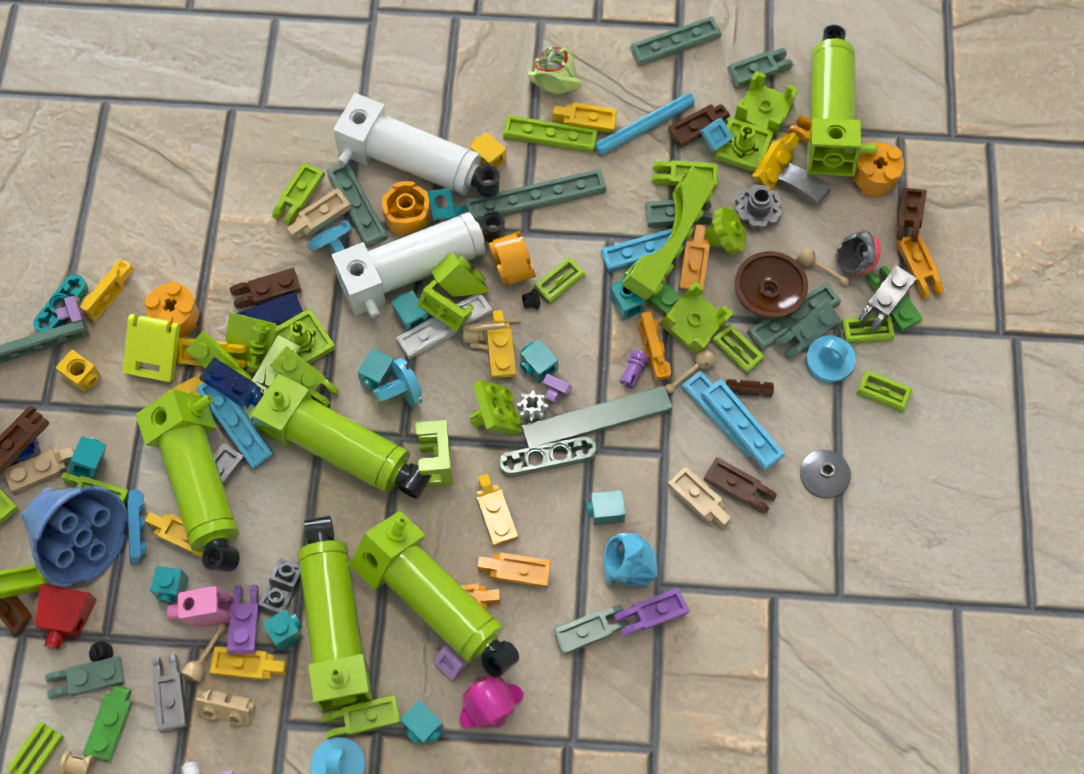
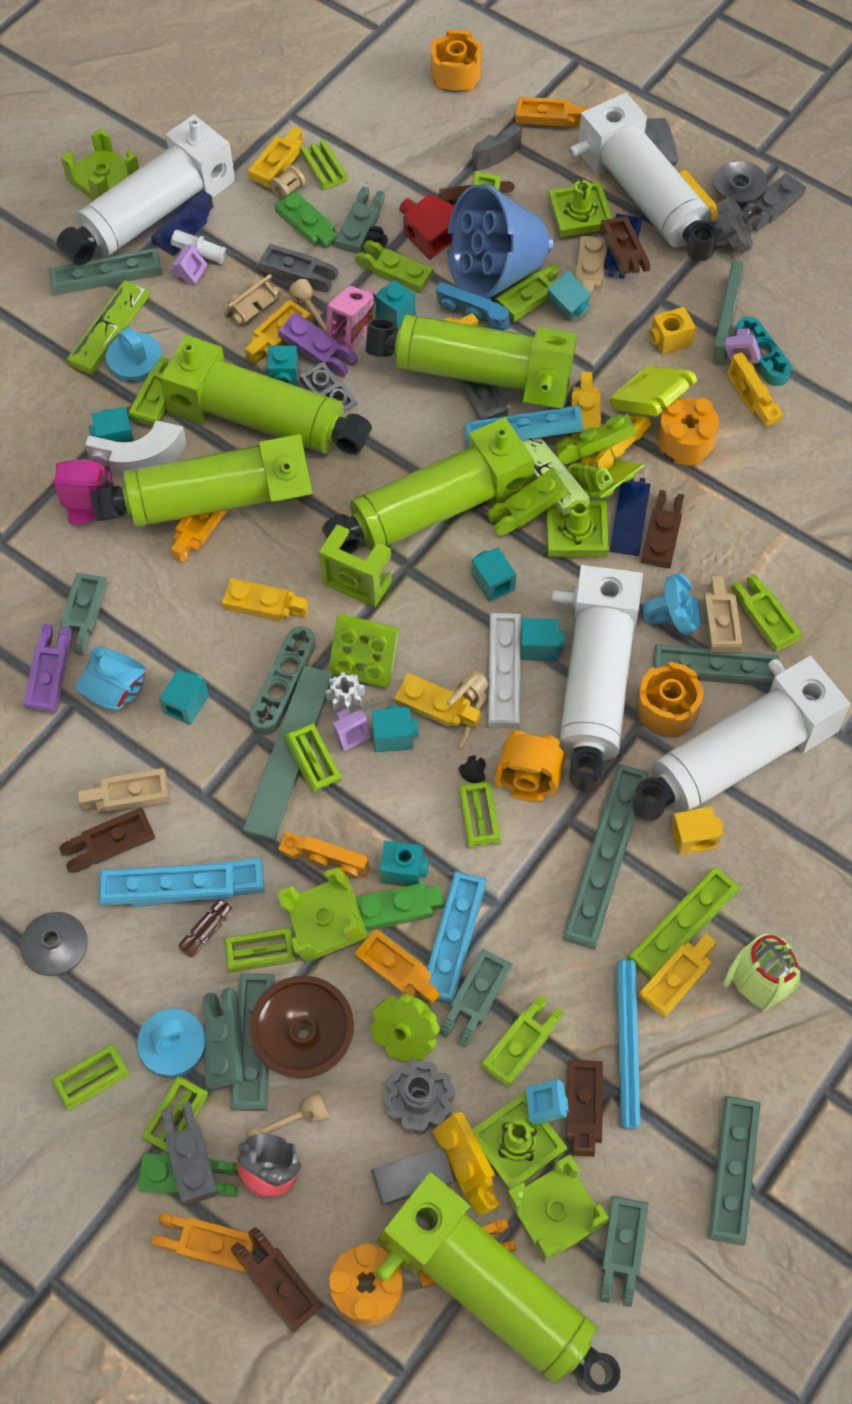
camera: 125 degrees right, 5 degrees down
clear blue hinge [199,357,264,407] -> none
medium azure tile [374,358,422,407] -> none
lime hinge [417,280,474,332] -> none
teal bracket [428,189,467,221] -> none
lime slope [431,252,489,297] -> none
light orange hinge [478,552,551,588] -> none
medium lavender pin [620,350,650,389] -> none
lime arch [621,166,716,300] -> none
tan hinge [665,347,717,394] -> none
none -> white arch [85,420,187,479]
none -> lime tile [284,723,342,793]
none -> lime hinge [355,240,434,293]

